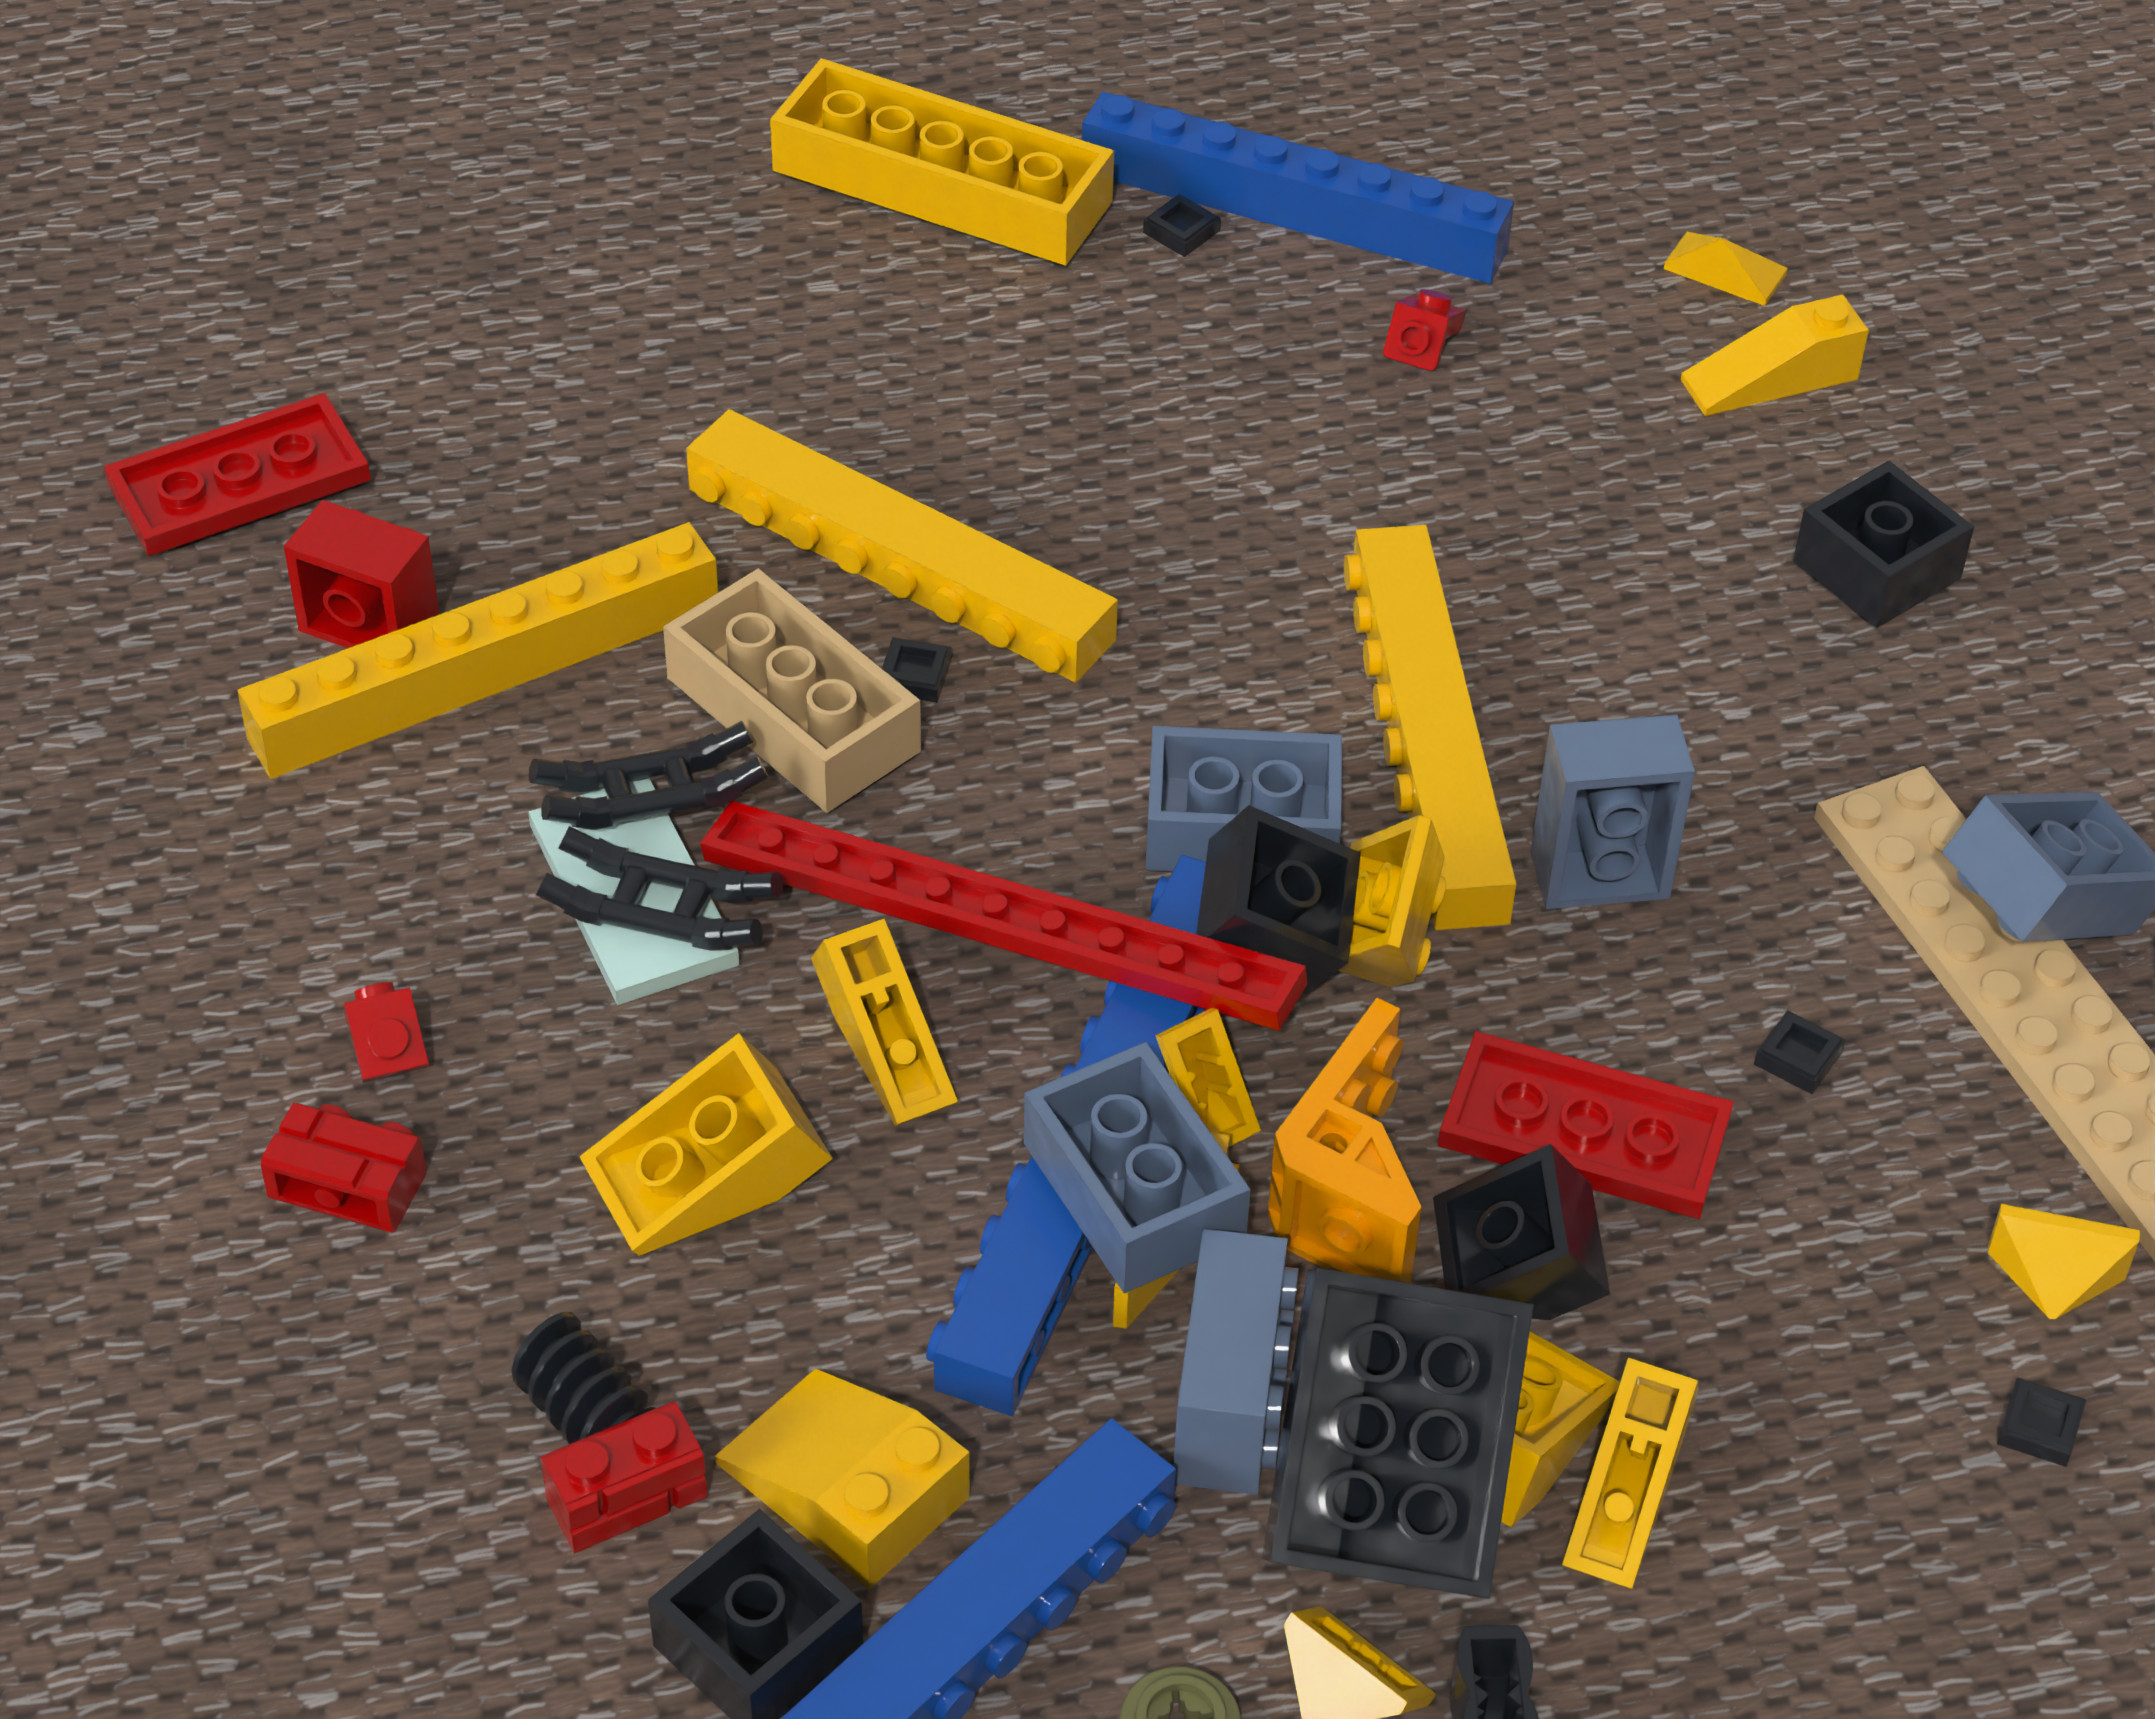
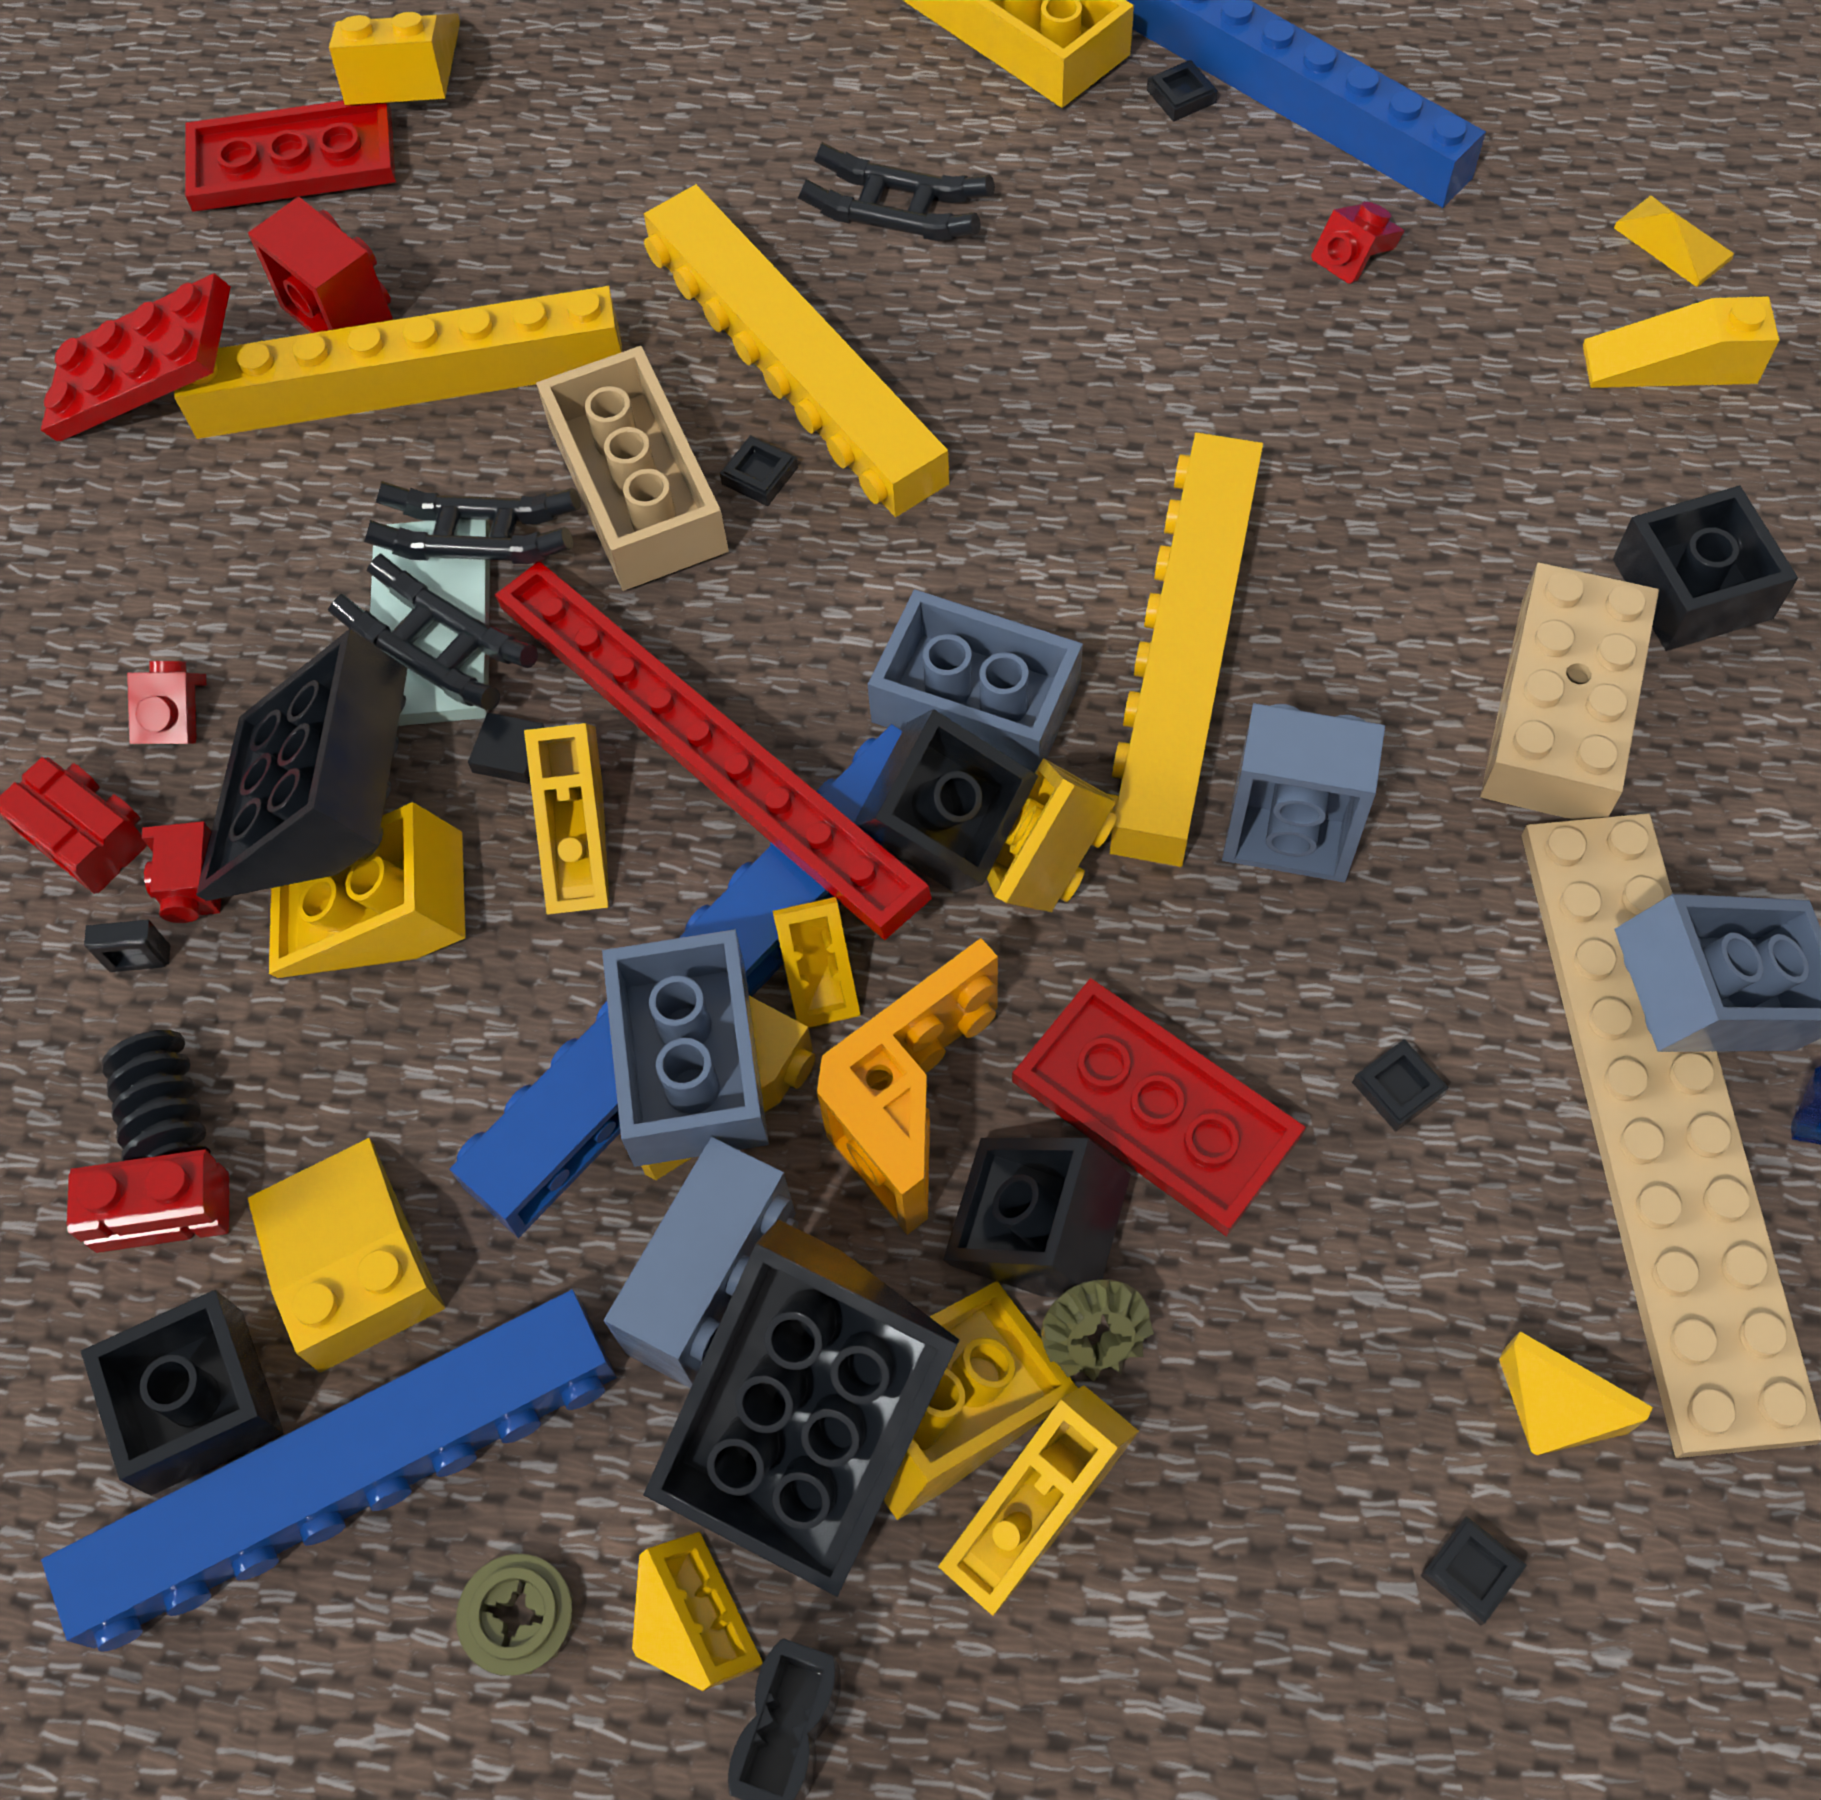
camera: 25 degrees right, 15 degrees up
none -> red plate [40,273,231,441]
none -> black tile [84,919,171,973]
none -> red brick [142,821,221,923]
none -> black slope [196,629,408,901]
none -> yellow slope [329,12,460,105]
none -> black tile [468,712,545,784]
none -> black piece [797,142,995,241]
none -> olive gear [1041,1279,1154,1382]
none -> tan brick [1480,562,1659,820]

